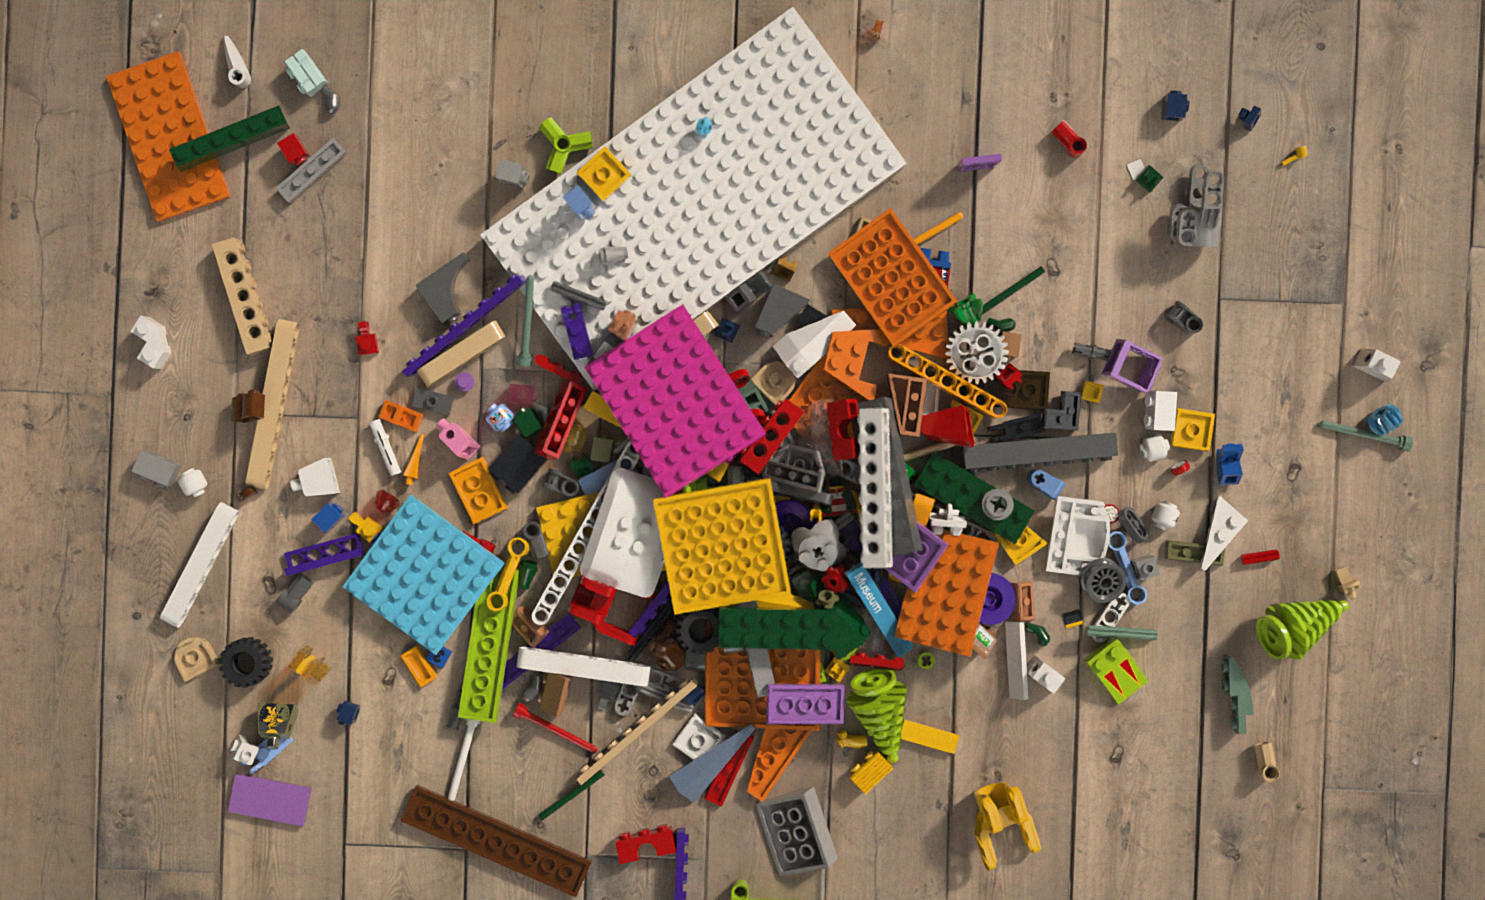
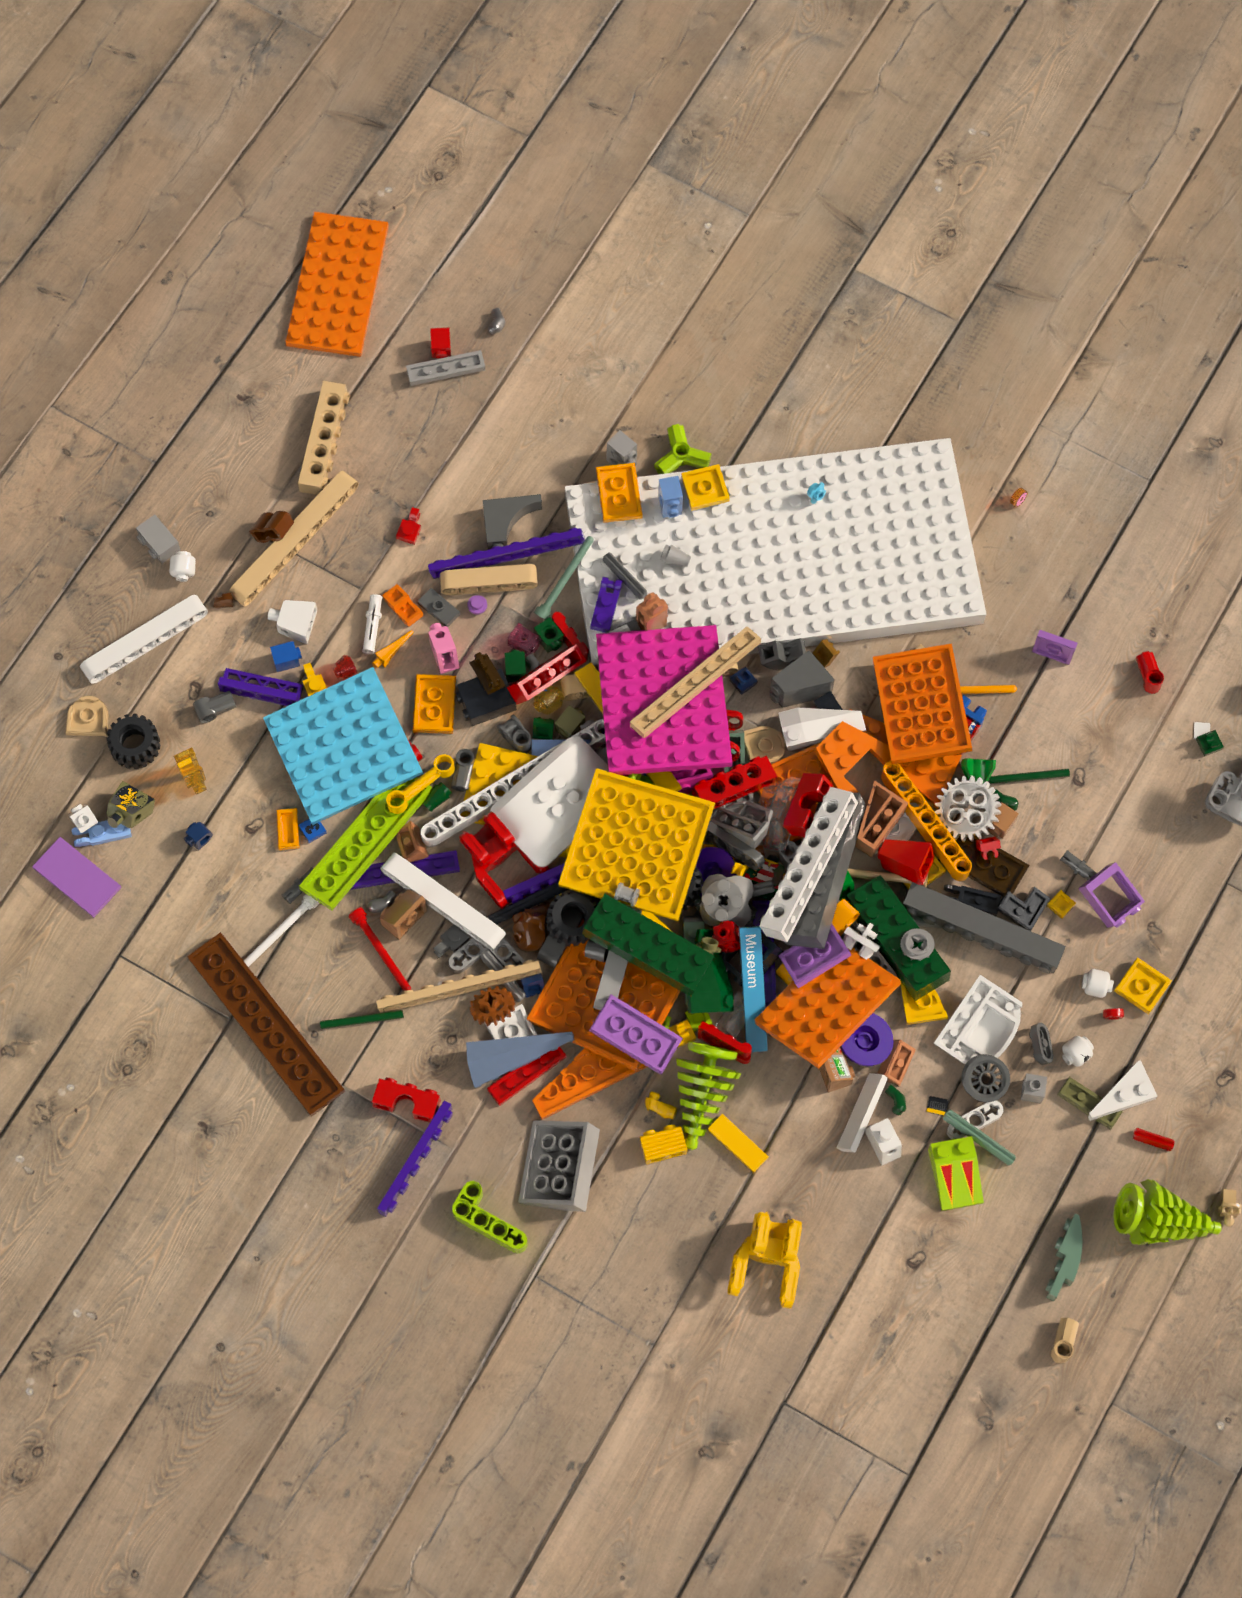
camera: 25 degrees right, 20 degrees down
white brick [131,315,171,369] -> none
dark green brick [169,105,290,172] -> none
white piece [223,36,251,89] -> none
light aqua brick [284,49,329,97] -> none
light blue head [486,403,514,432] -> none
lime bush [917,652,935,669] -> none
medium blue piece [1027,470,1066,501] -> none
tile [1104,504,1119,523] -> none
light blue piece [1108,531,1147,605] -> none
white brick [1144,391,1177,431] -> none
dark grey piece [1164,301,1203,335] -> none
blue brick [1216,443,1244,485] -> none
none -> dark brown hinge [469,652,506,695]
none -> dark orange gear [470,986,516,1026]
none -> dark green brick [534,617,564,653]
none -> light orange tile [596,463,643,523]
none -> light grey bush [614,882,640,907]
none -> tan plate [630,627,761,738]

